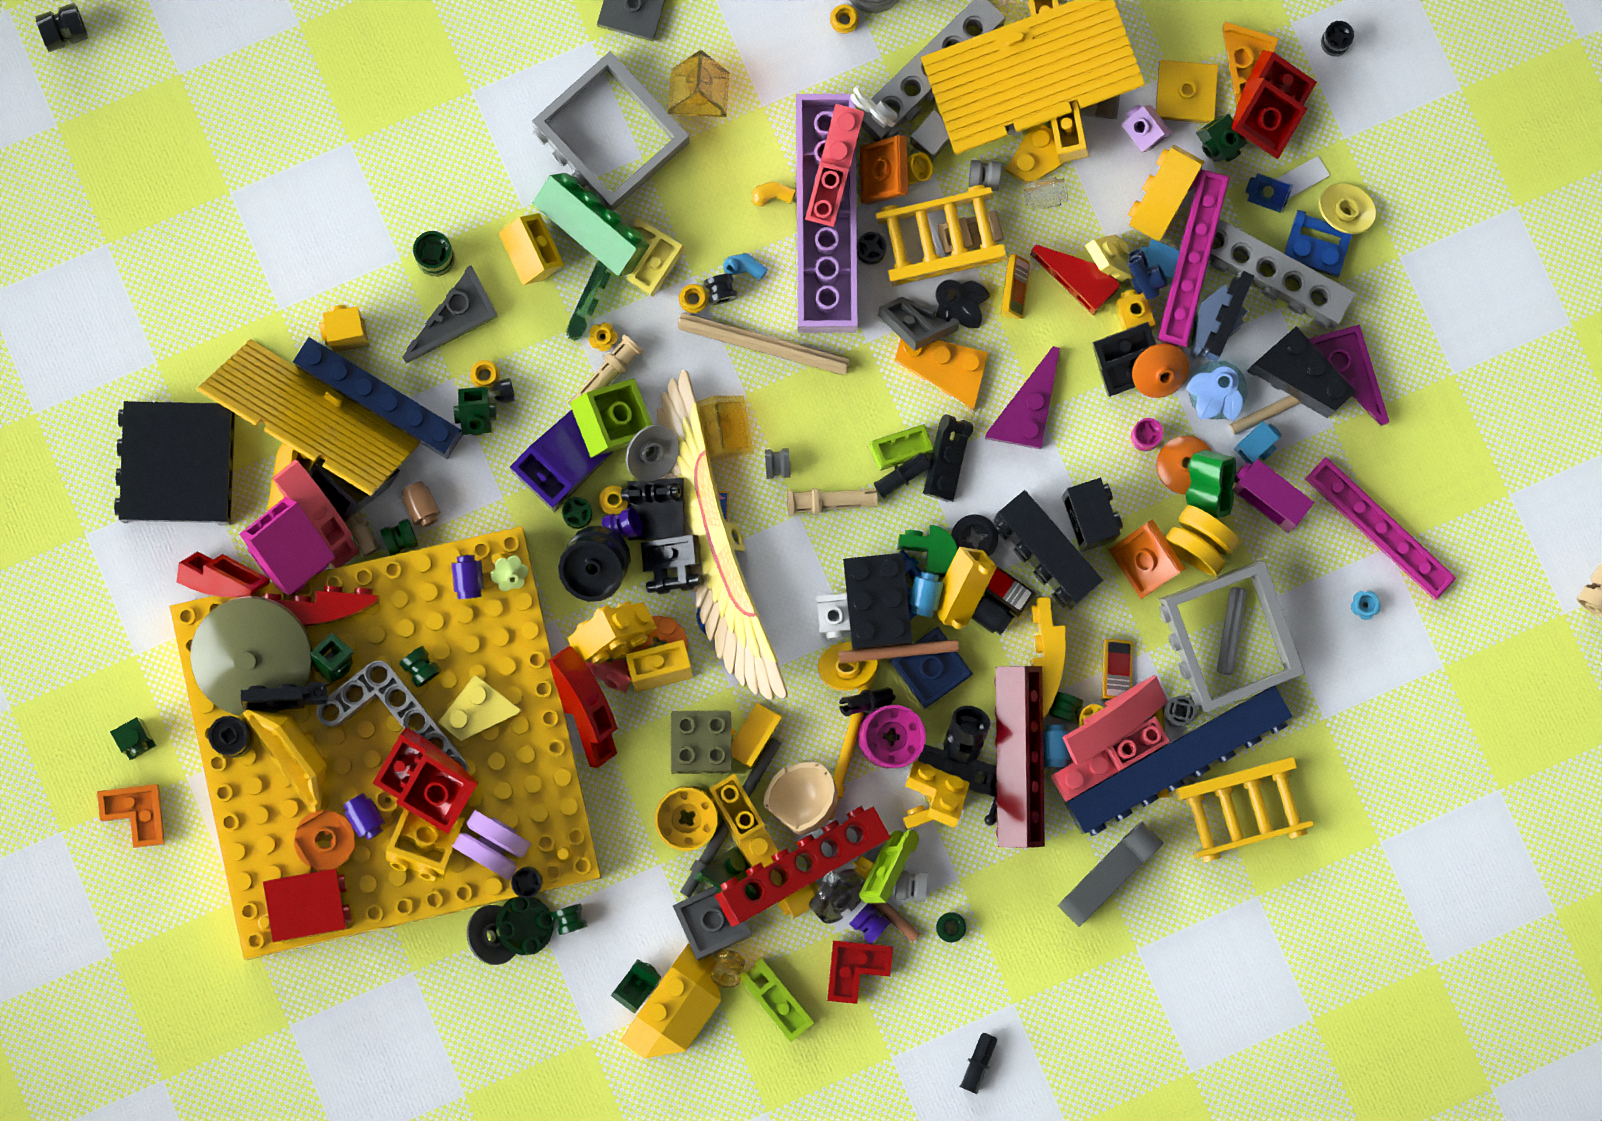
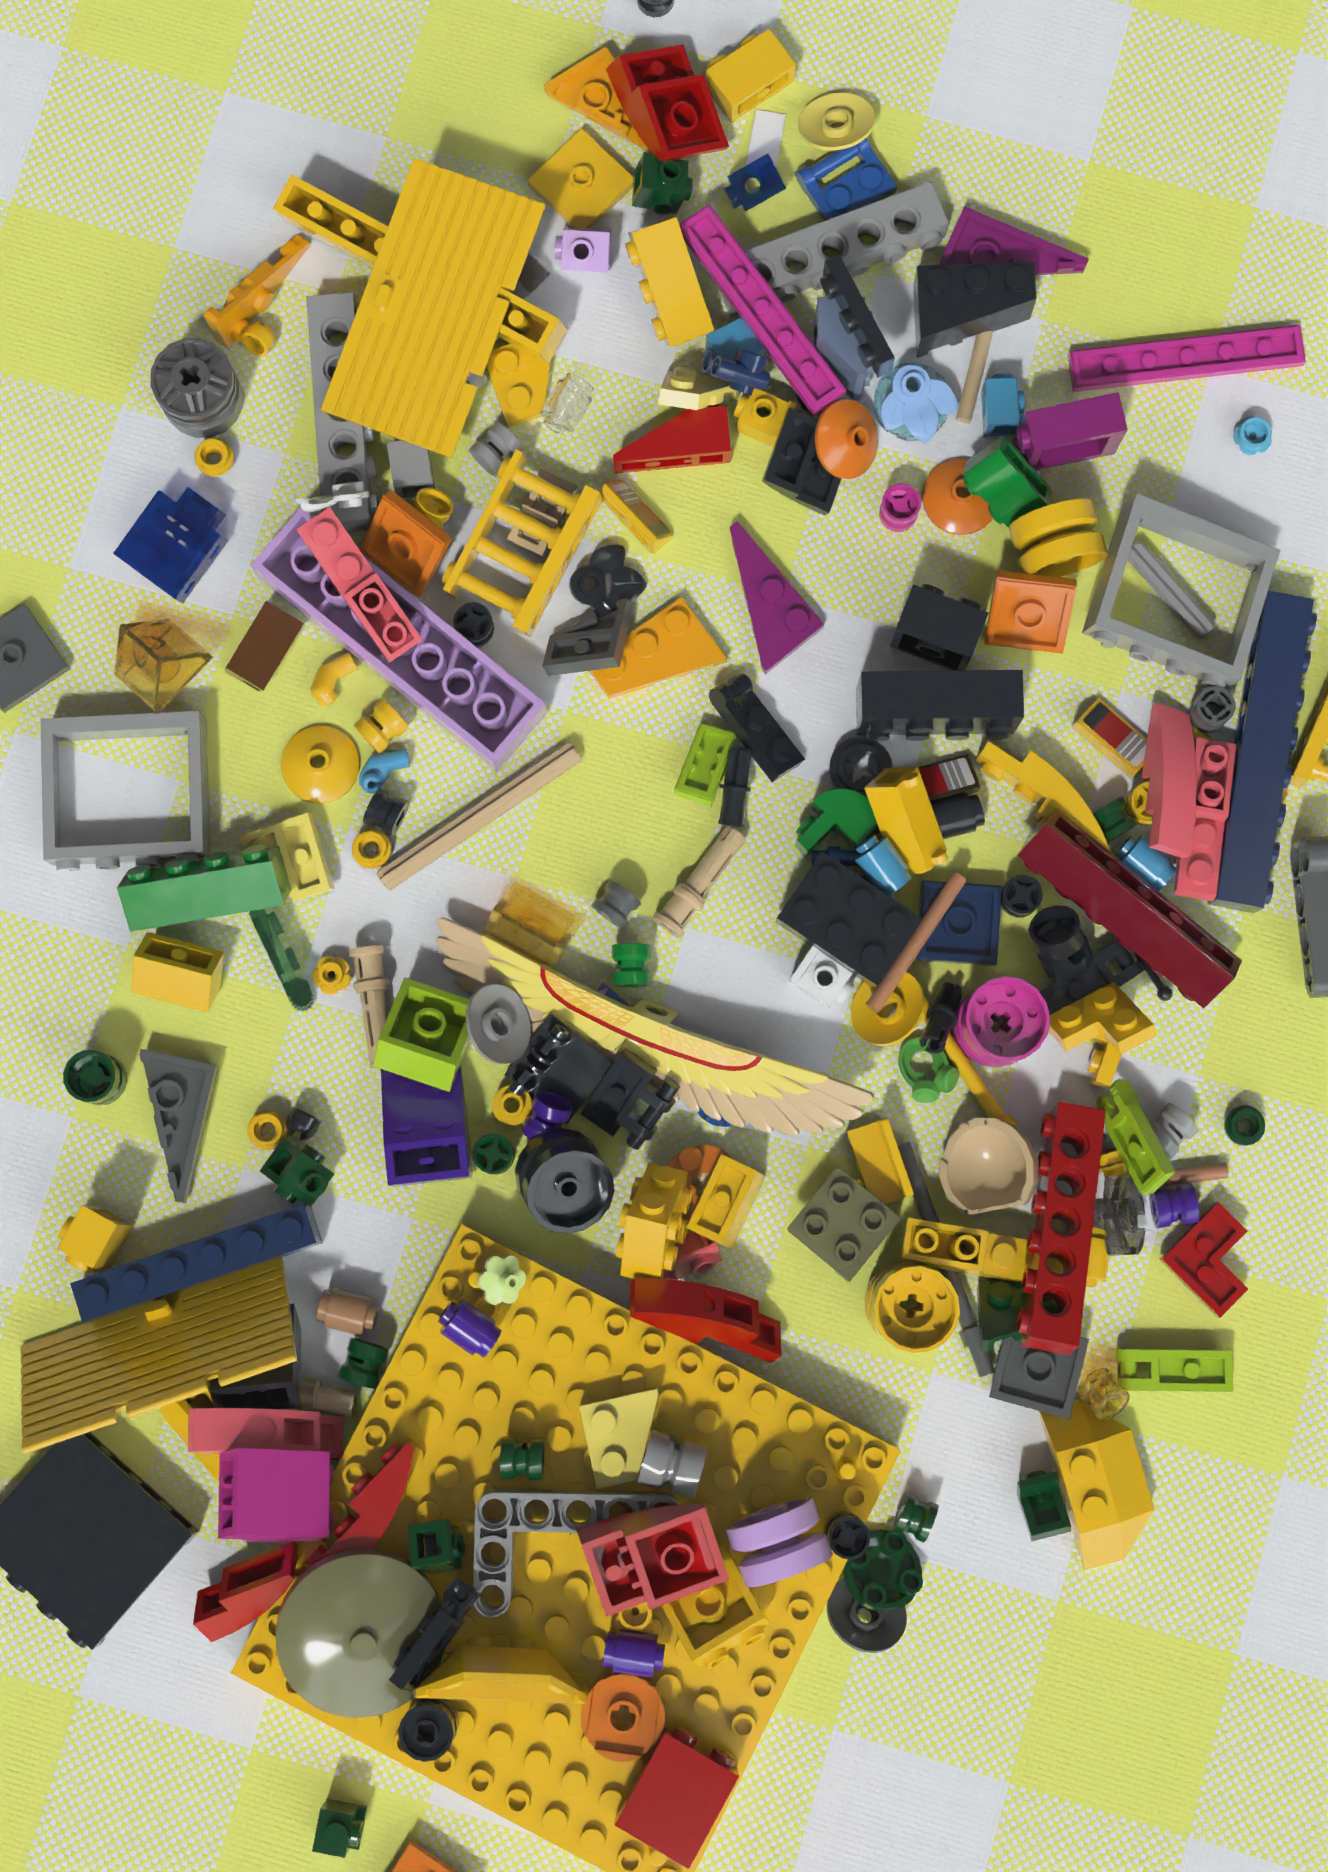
camera: 40 degrees left, 0 degrees up
none -> clear blue piece [113,487,229,603]
none -> reddish brown hinge [225,601,304,691]
none -> yellow dish [281,726,360,804]
none -> yellow wheel [354,699,409,754]
none -> green wheel [612,943,651,987]
none -> light grey wheel [637,1429,708,1499]
none -> yellow brick [706,29,796,123]
none -> bright green piece [898,1038,959,1103]
none -> black wheel [1001,875,1043,918]

